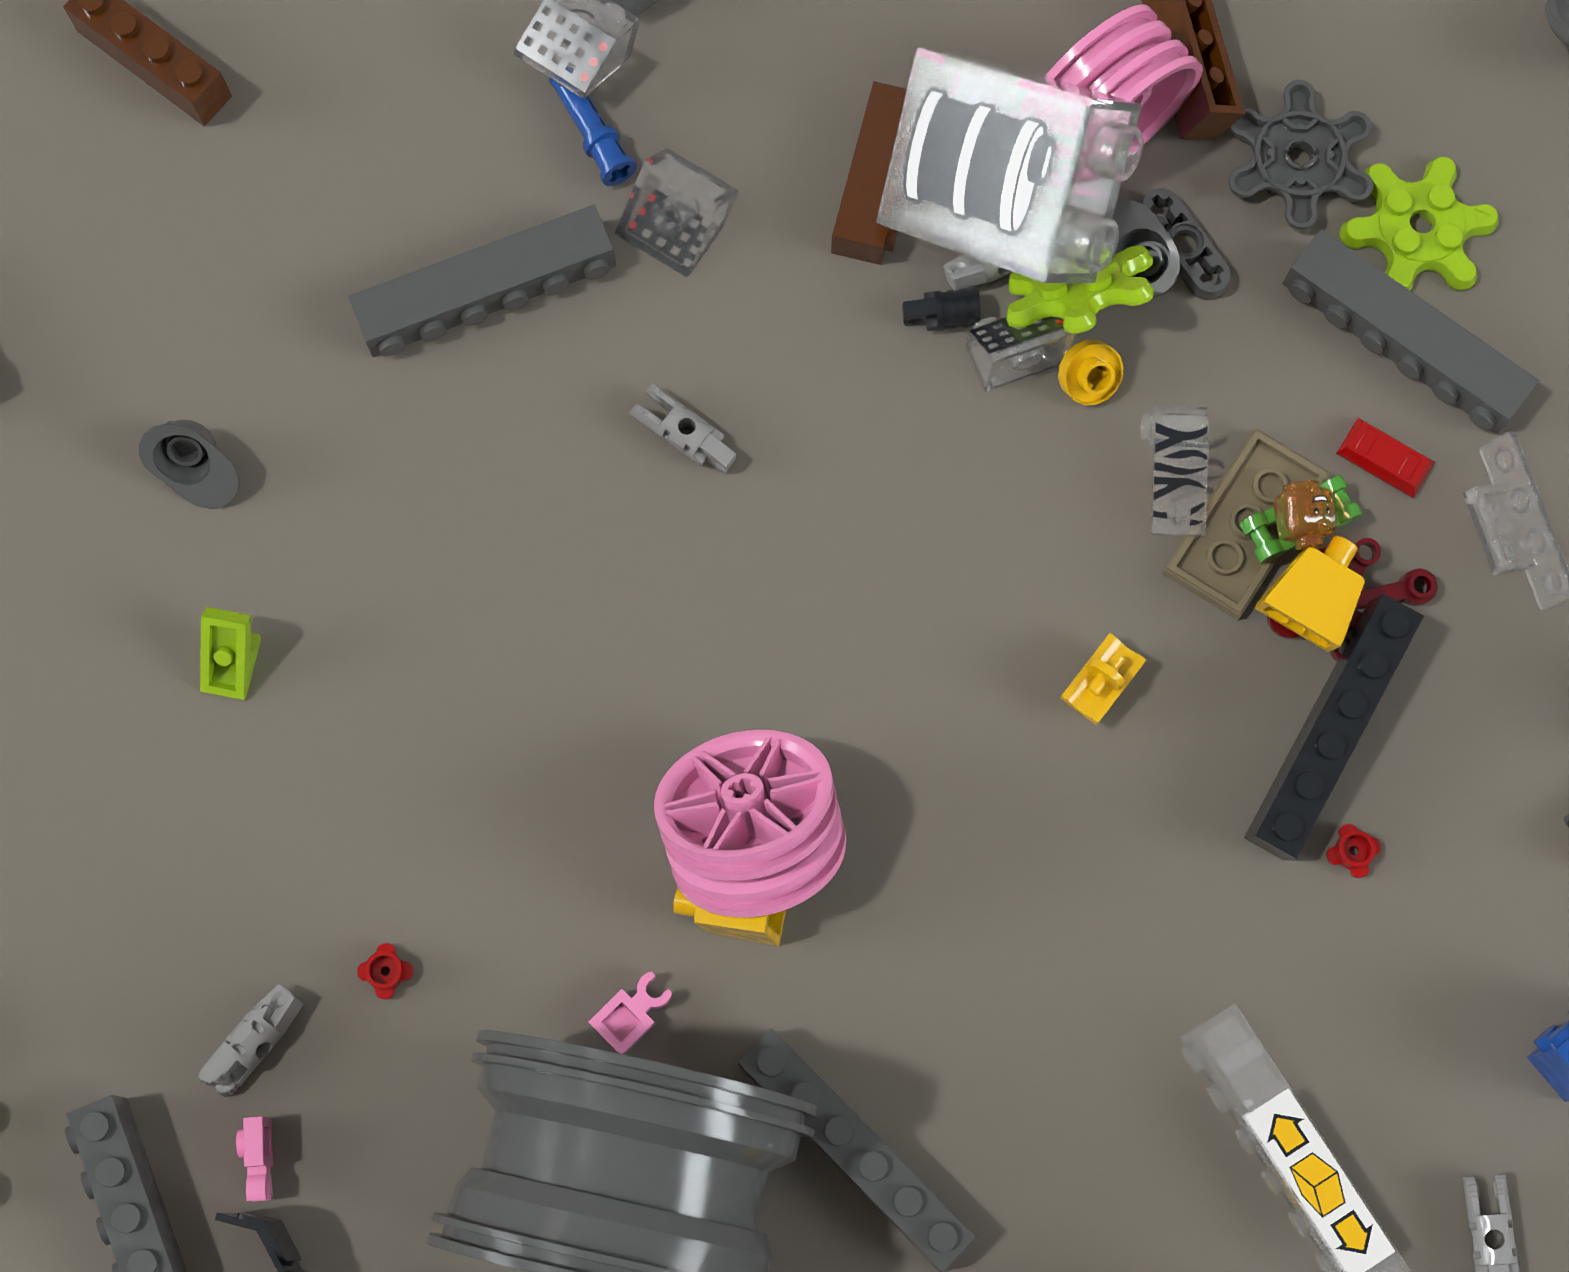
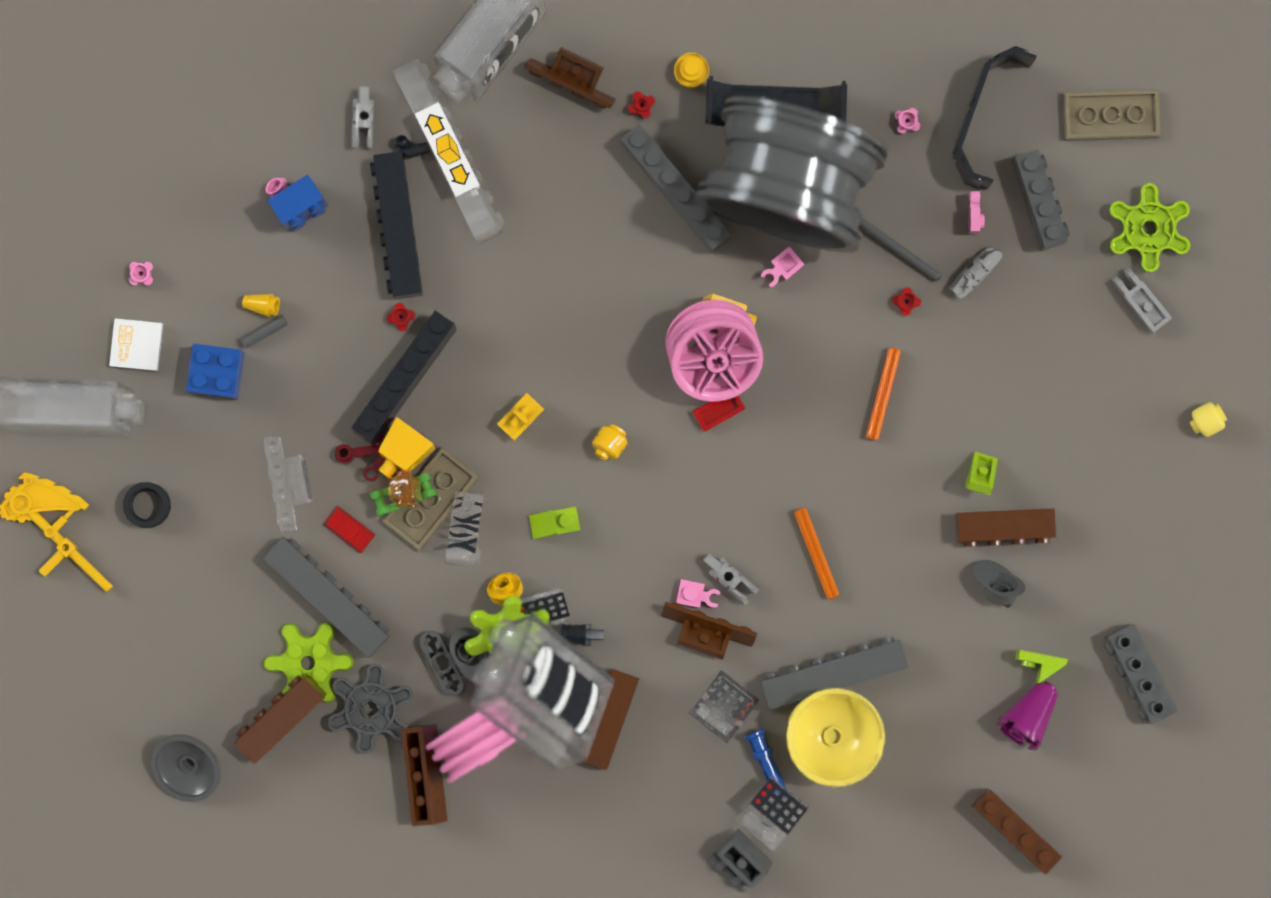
camera: 175 degrees left, 10 degrees up
none -> reddish brown brick [234,673,327,764]
none -> black brick [370,151,423,300]
none -> black arm [395,135,430,158]
none -> lime slope [529,507,581,539]
none -> yellow head [592,424,628,461]
none -> reddish brown bracket [661,602,757,660]
none -> bright pink plate [676,579,720,608]
none -> red tile [693,396,746,432]
none -> light yellow rock [787,688,885,787]
none -> orange axle [794,508,839,599]
none -> dark grey piece [853,206,941,281]
none -> orange axle [866,347,901,441]
none -> reddish brown brick [955,508,1056,547]
none -> magenta cone [996,681,1058,751]
none -> lime slope [1015,650,1068,683]

